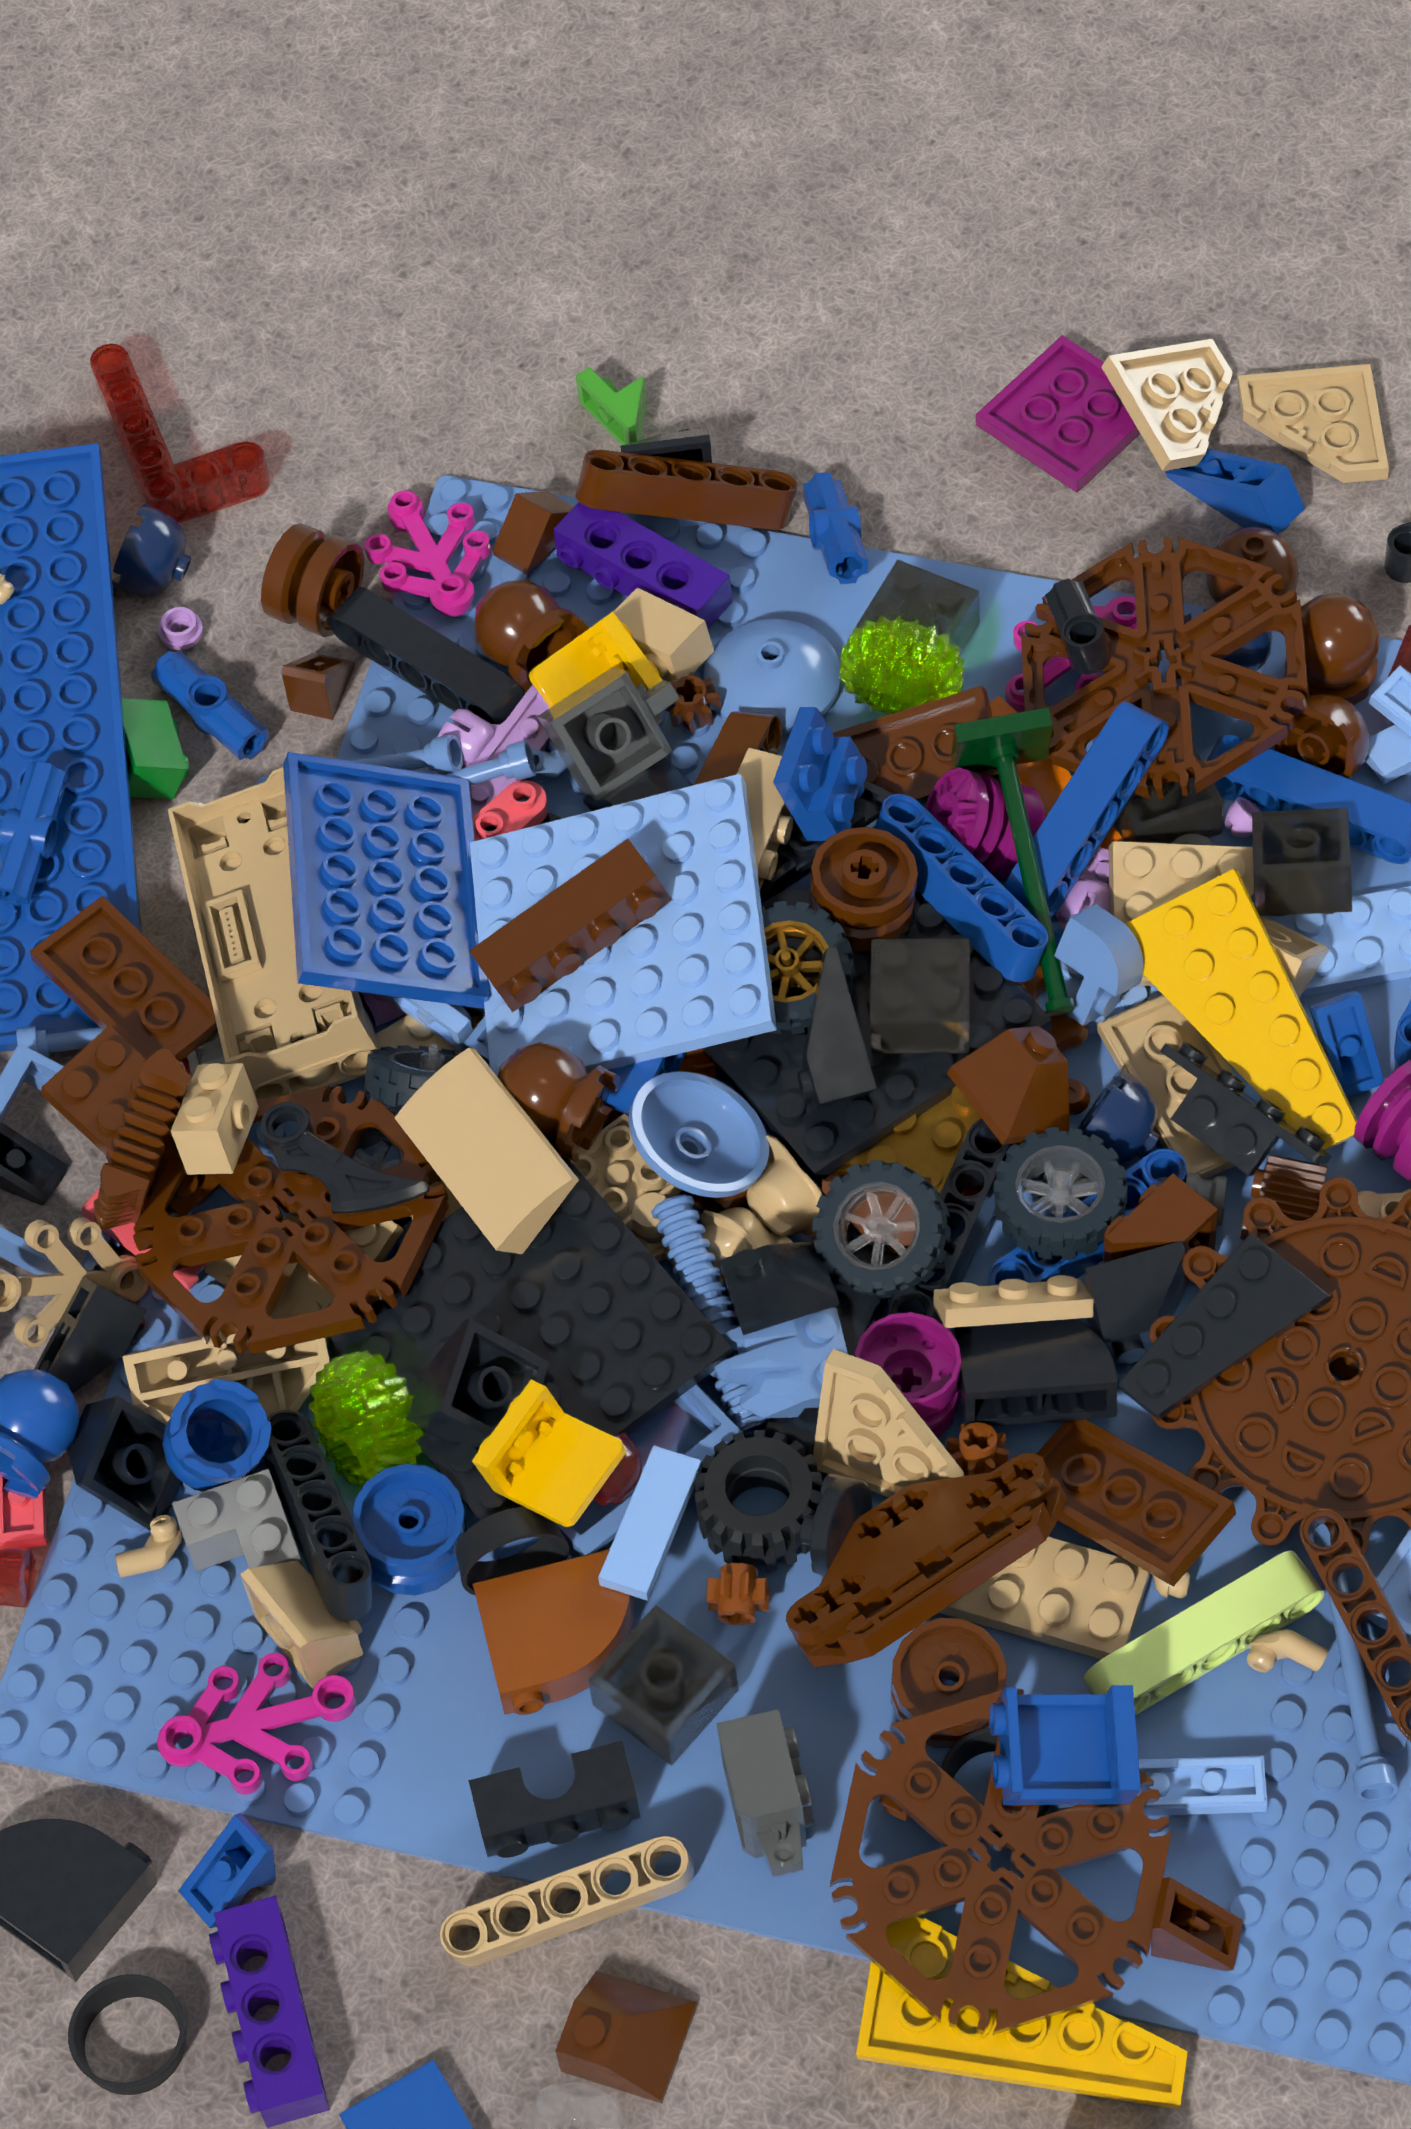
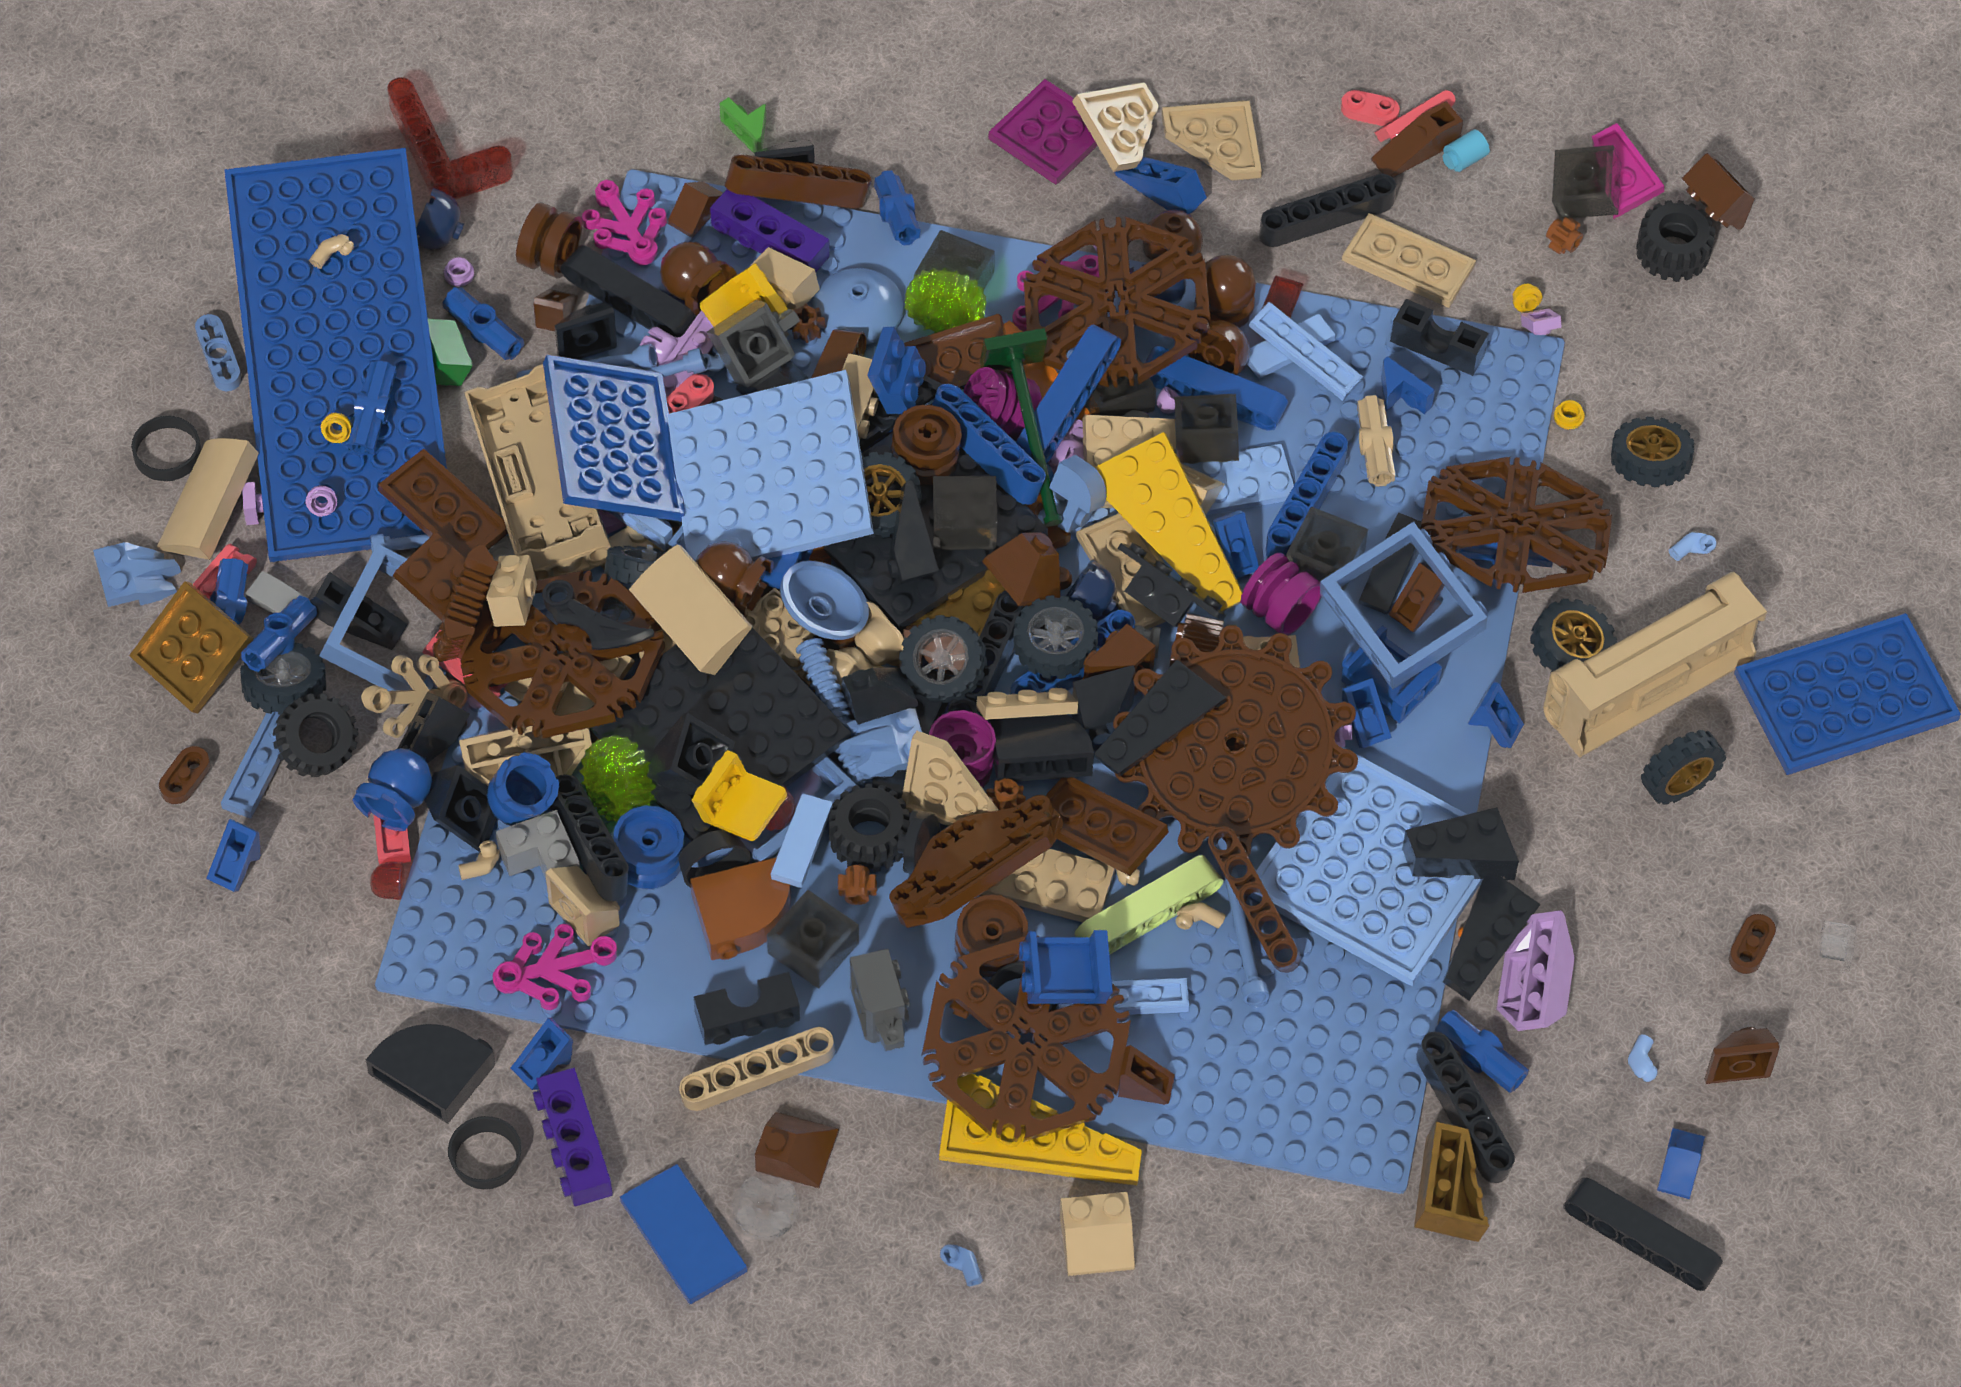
camera: 10 degrees left, 0 degrees up
reddish brown brick [469,839,671,1013] -> none
black piece [1045,578,1111,675] -> none
none -> black slope [554,302,617,359]

